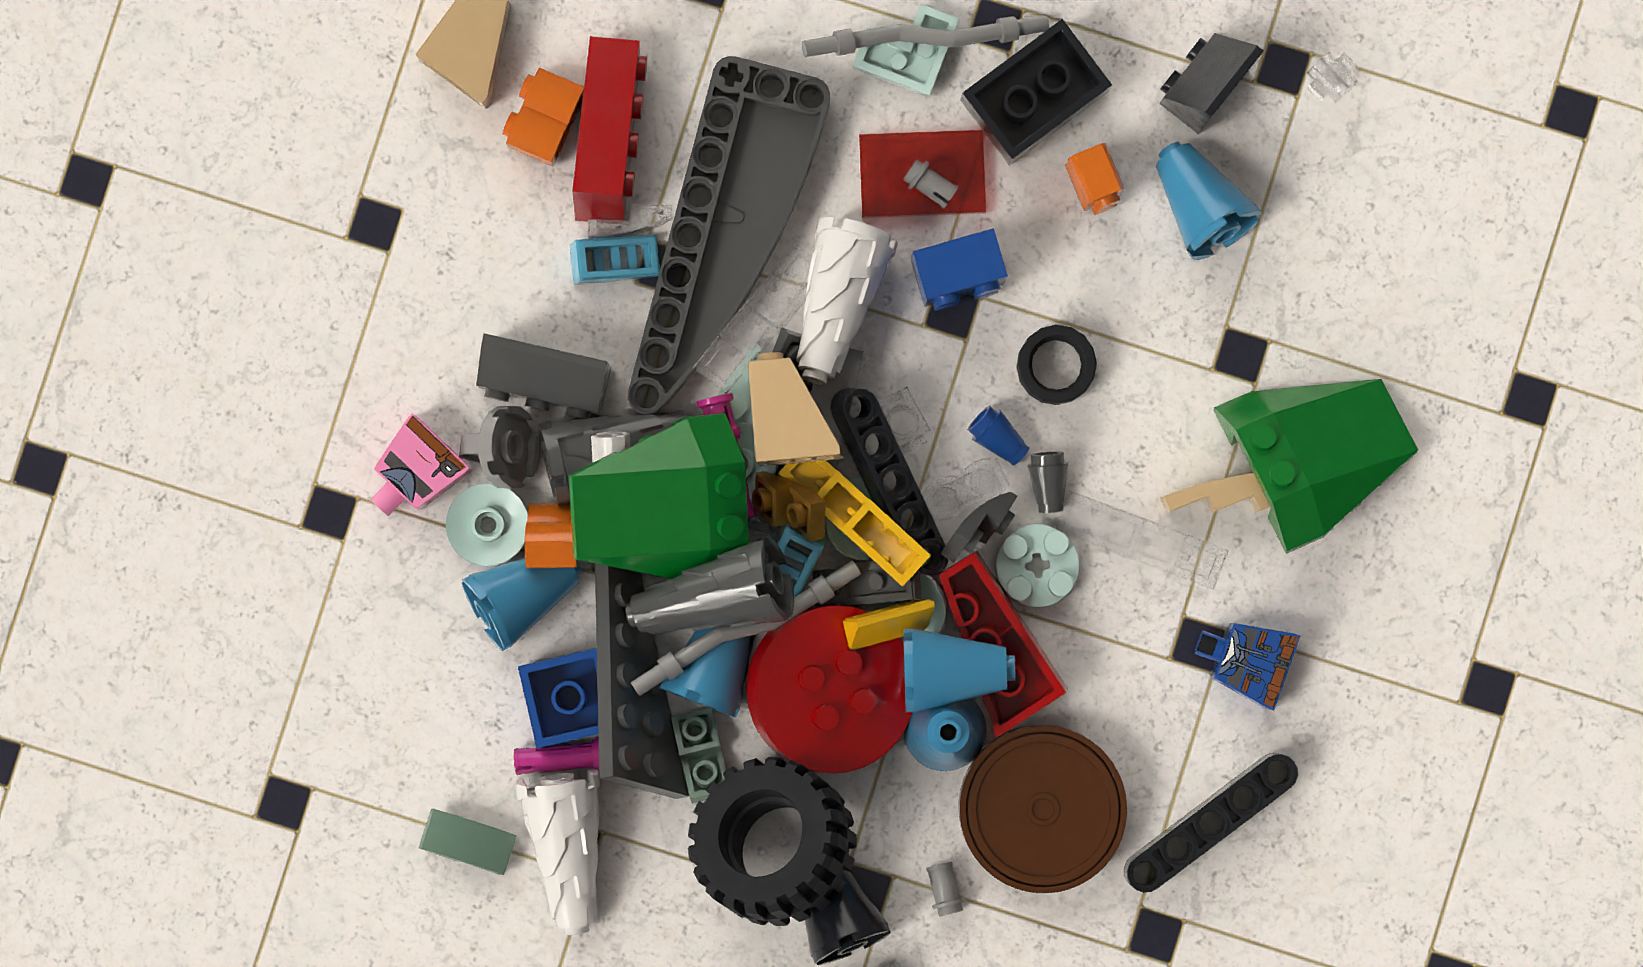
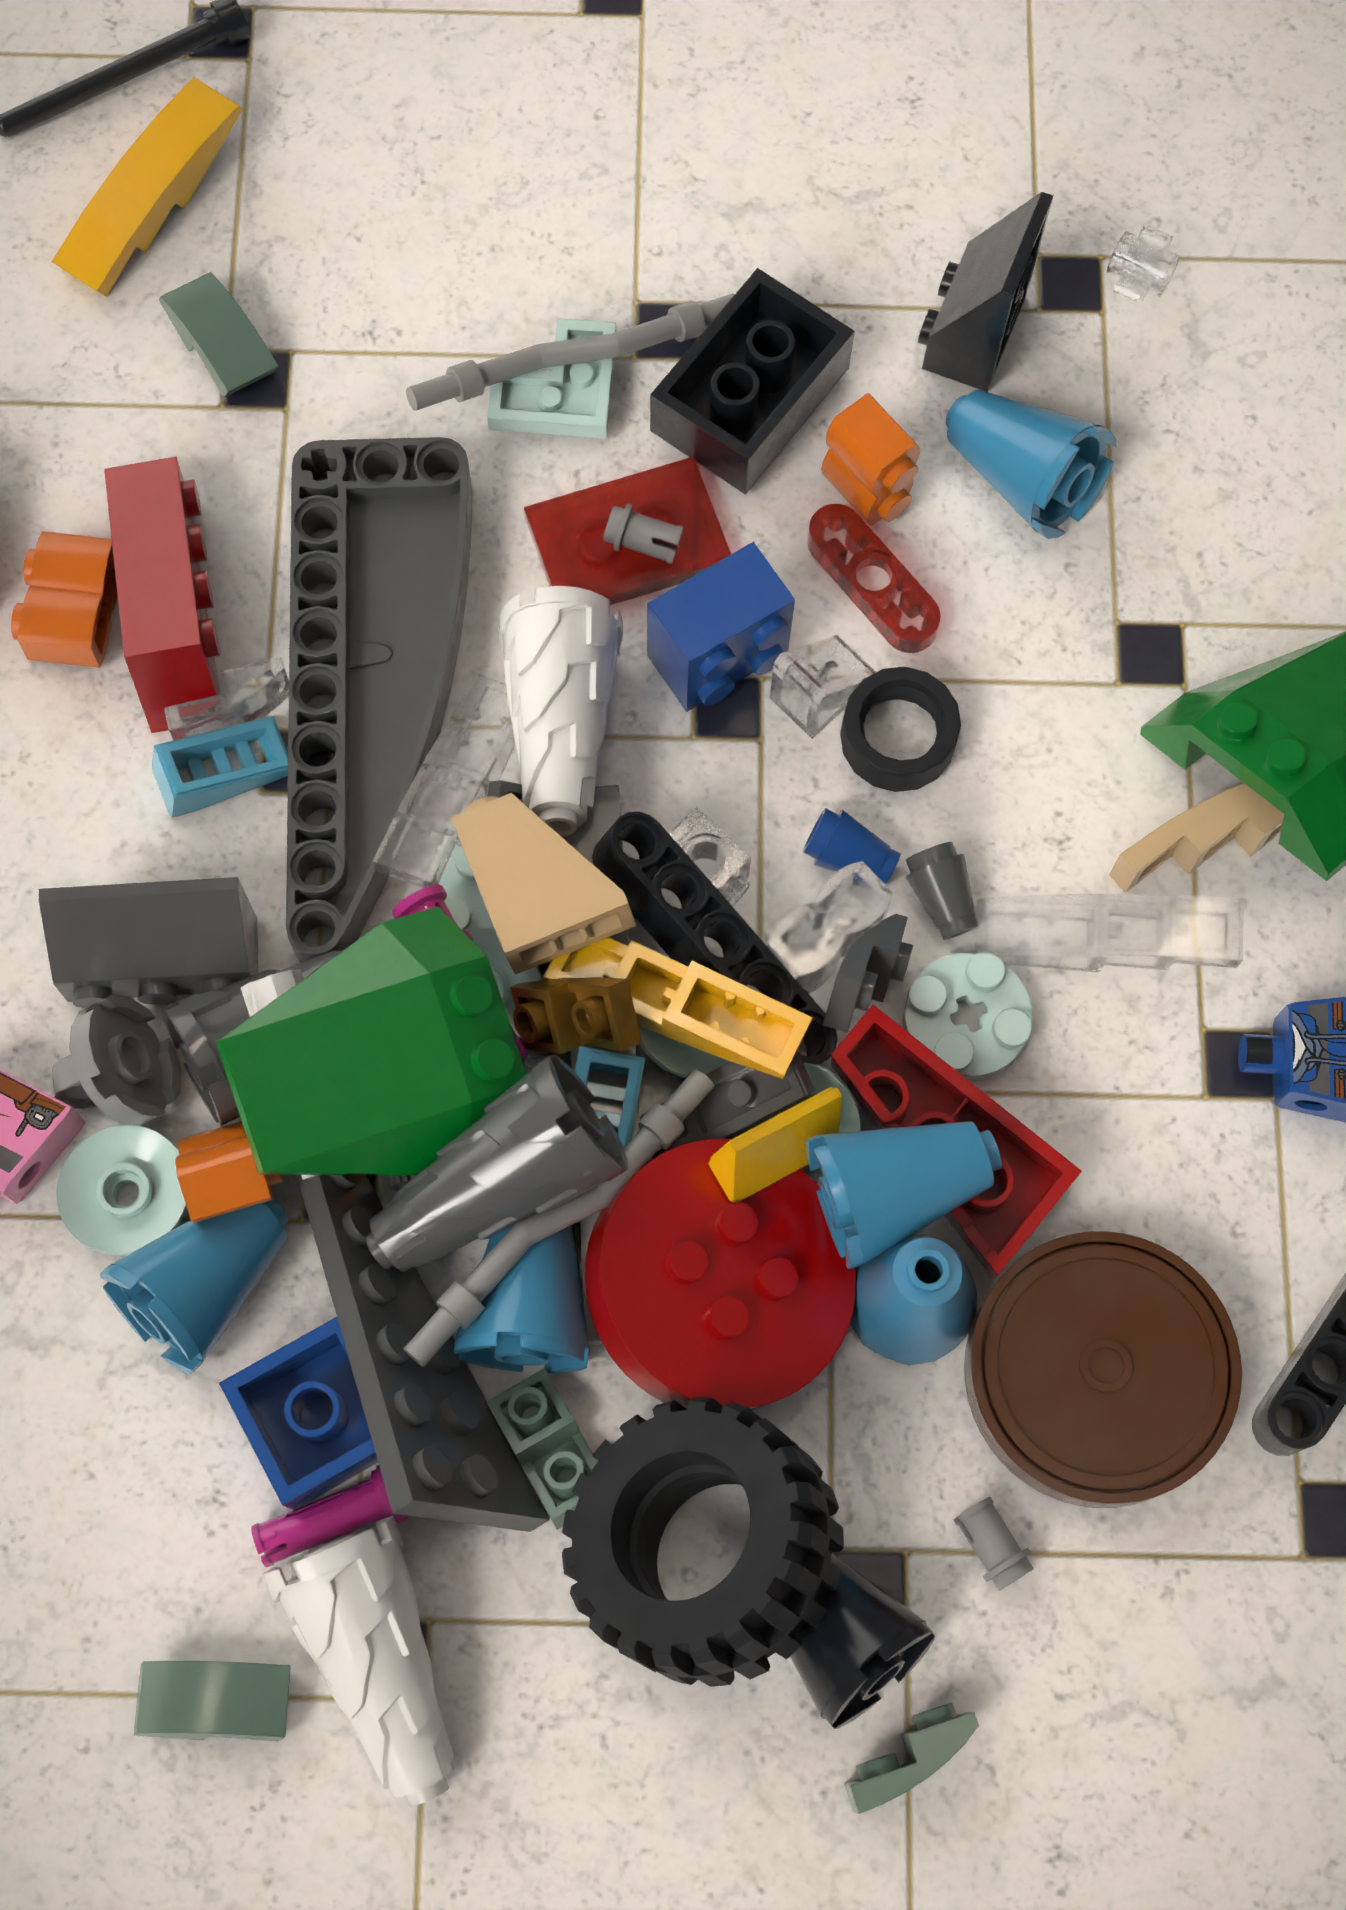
camera: 15 degrees left, 15 degrees down
none -> clear slope [769,635,876,739]
none -> clear red beam [807,504,941,653]

